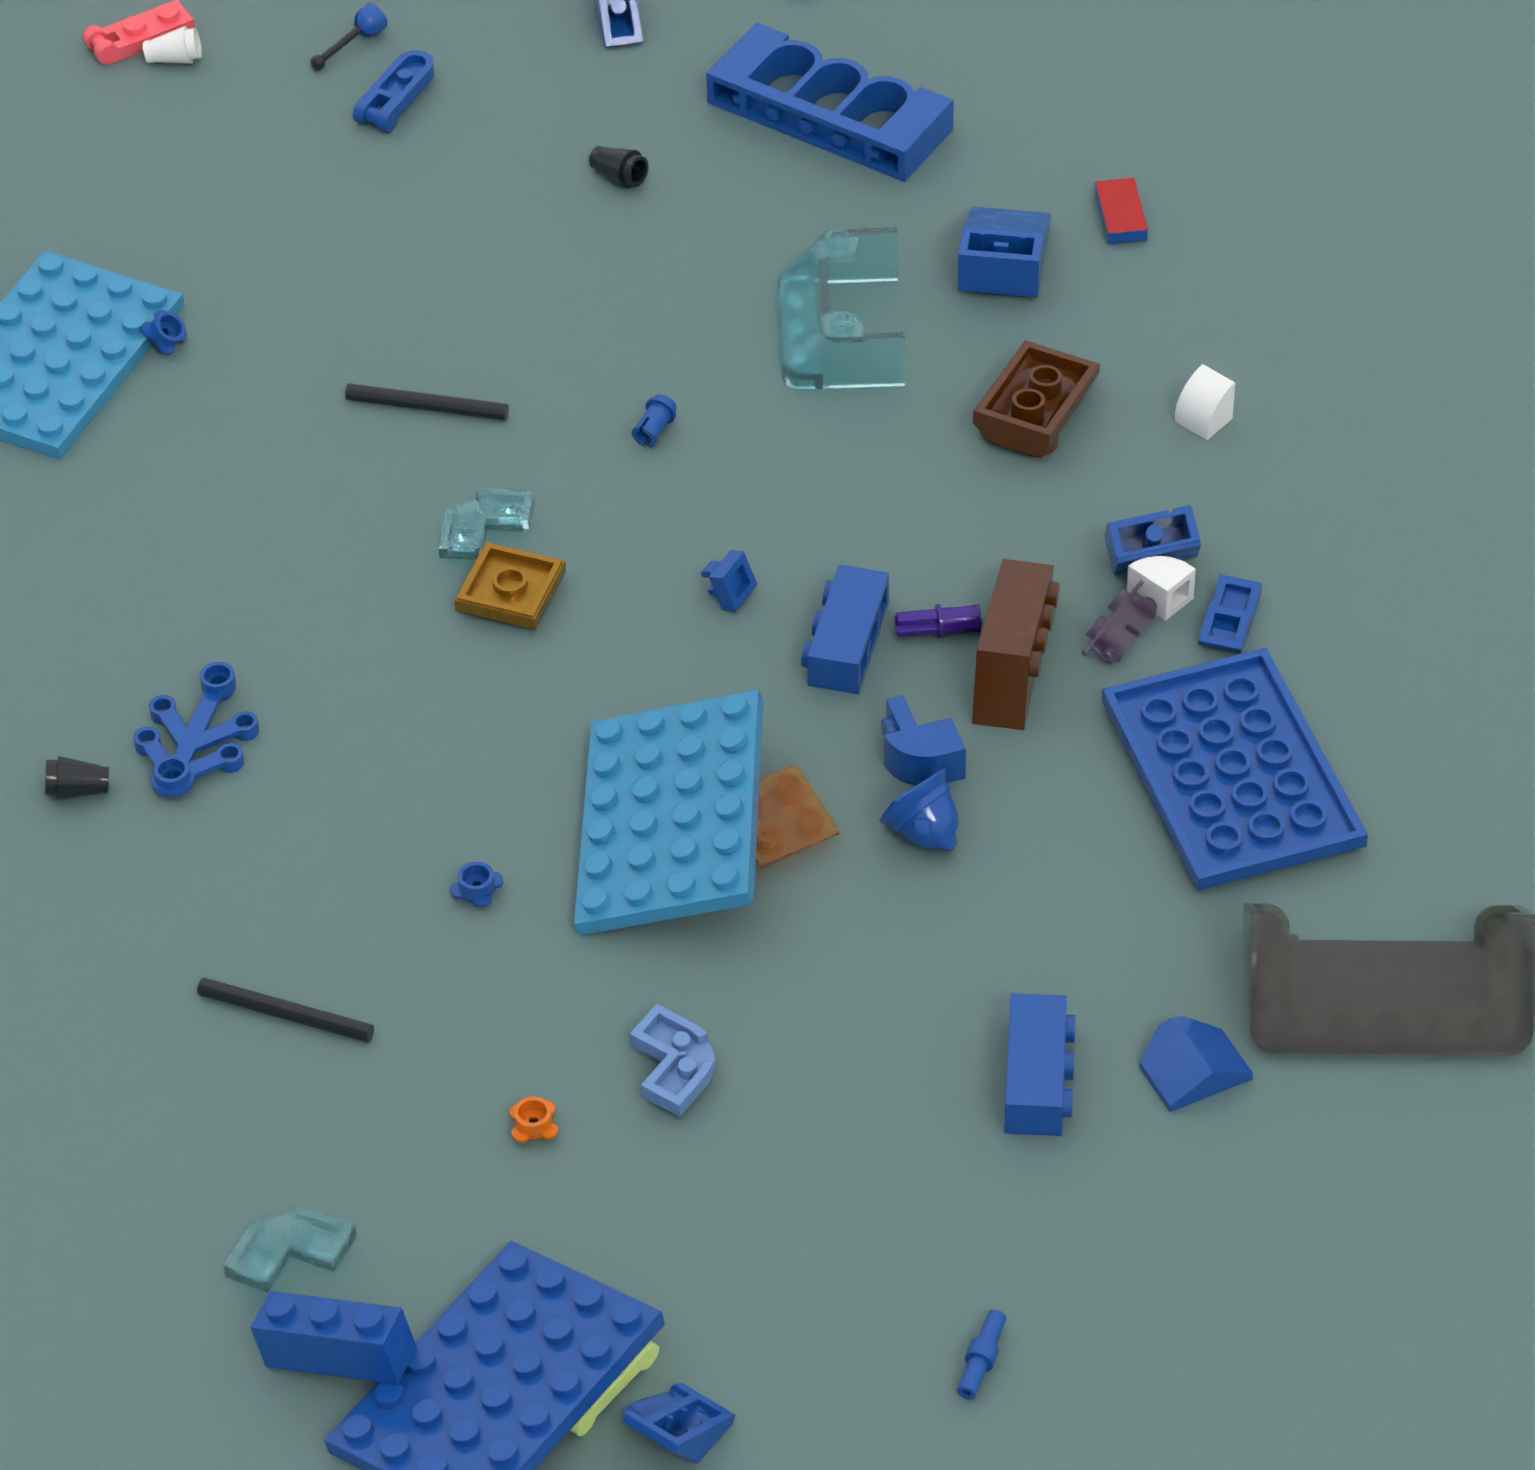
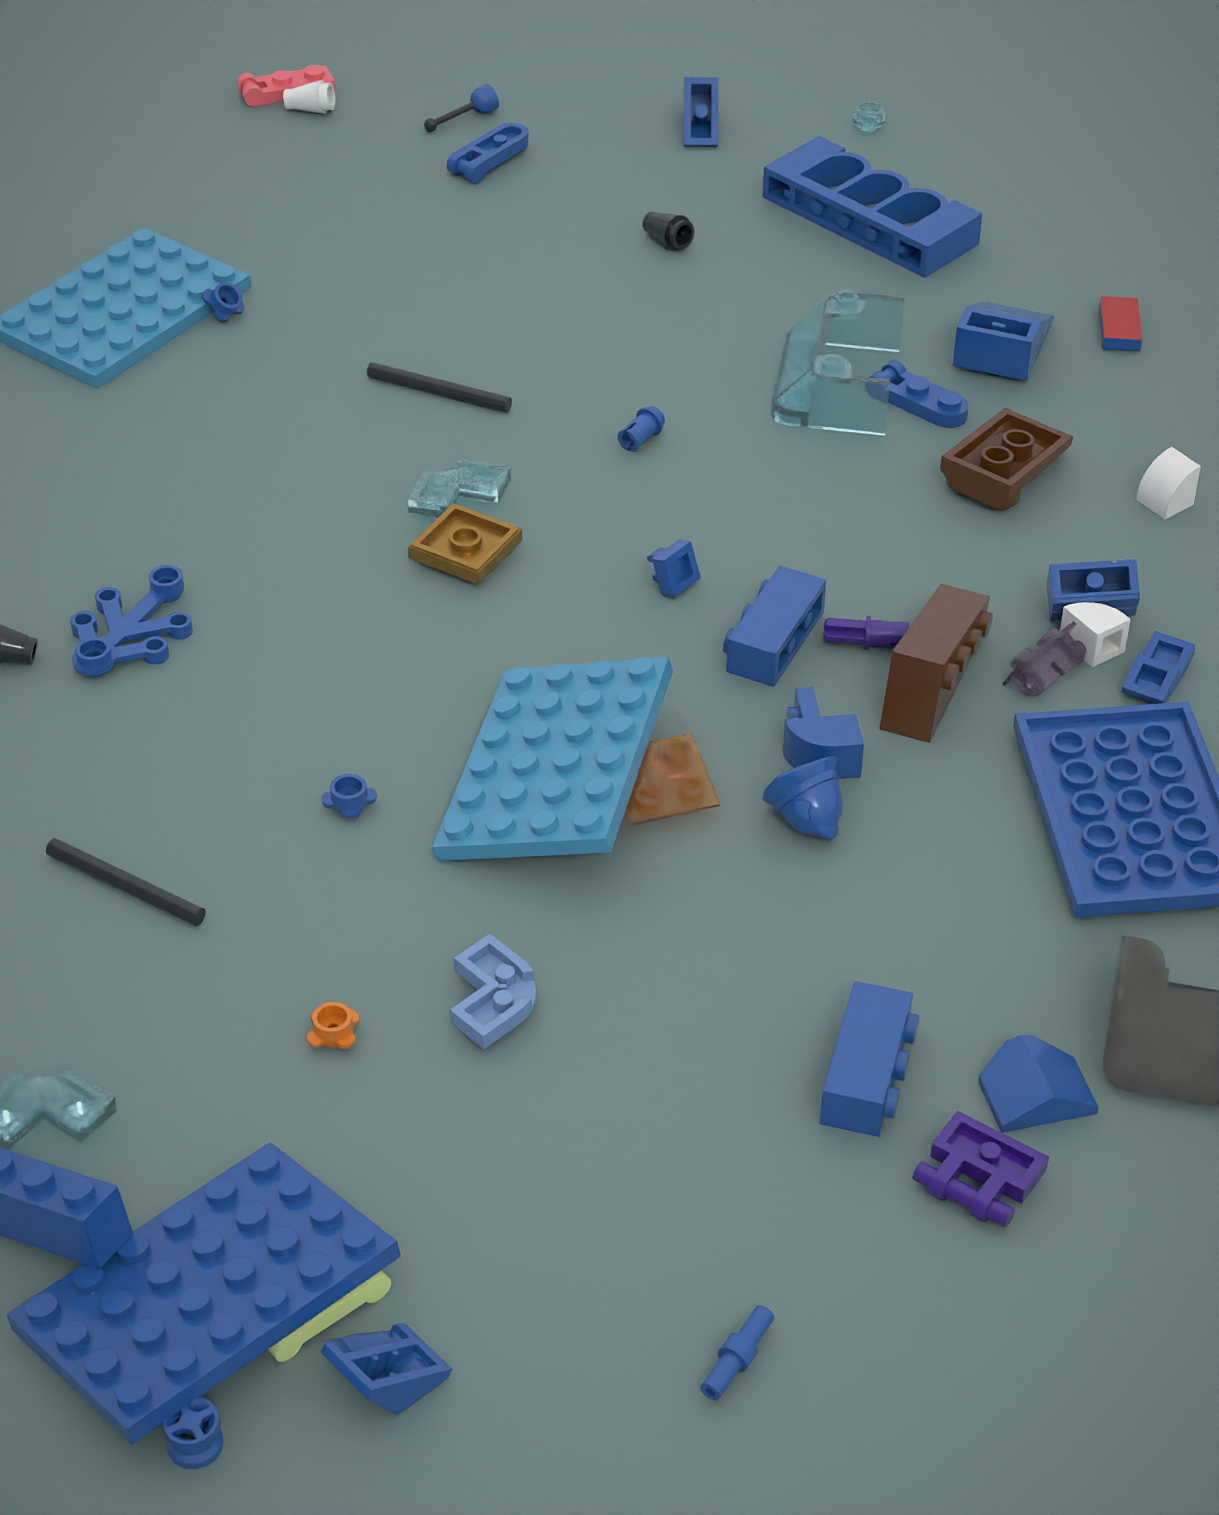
camera: 10 degrees right, 5 degrees down
none -> blue plate [865,359,969,428]
none -> dark purple plate [913,1111,1049,1227]

